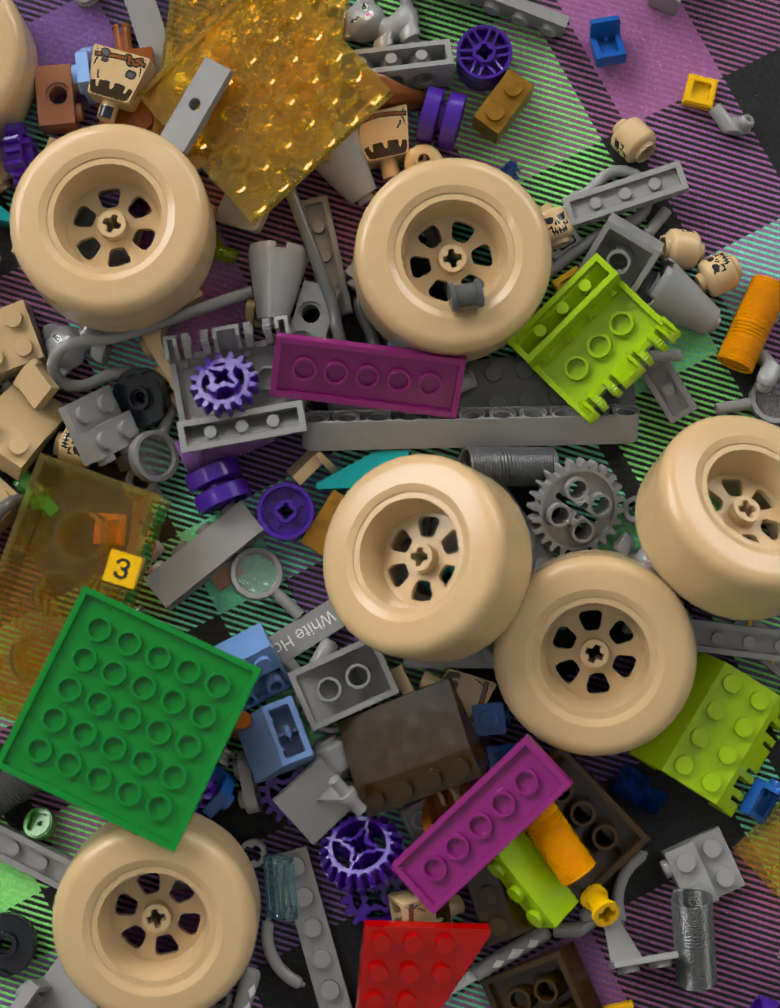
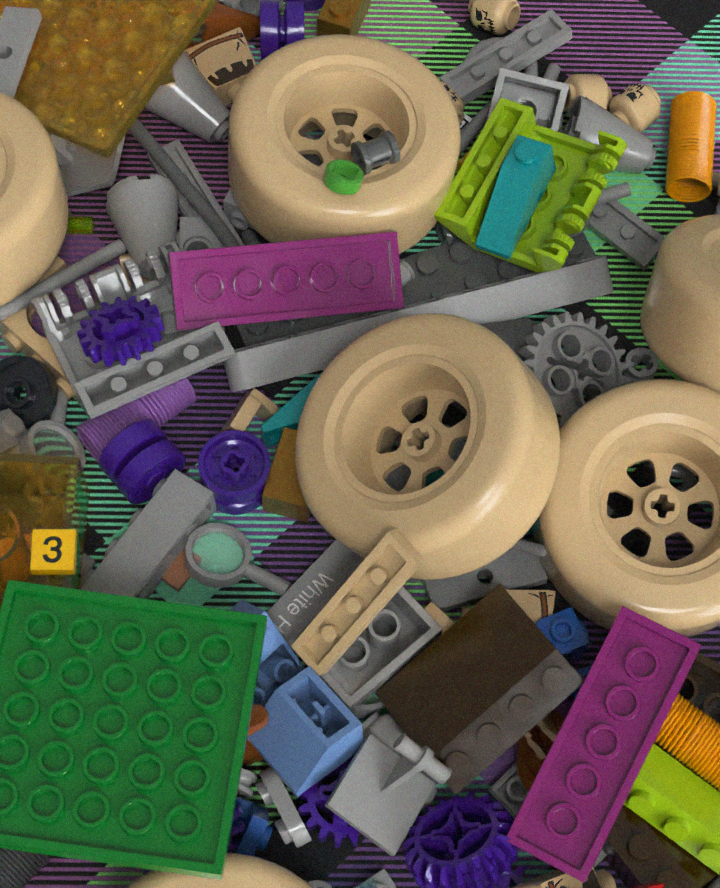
camera: 25 degrees left, 20 degrees down
none -> tan plate [291,529,425,677]
none -> bright green tile [323,159,364,195]
none -> teal slope [475,135,556,260]

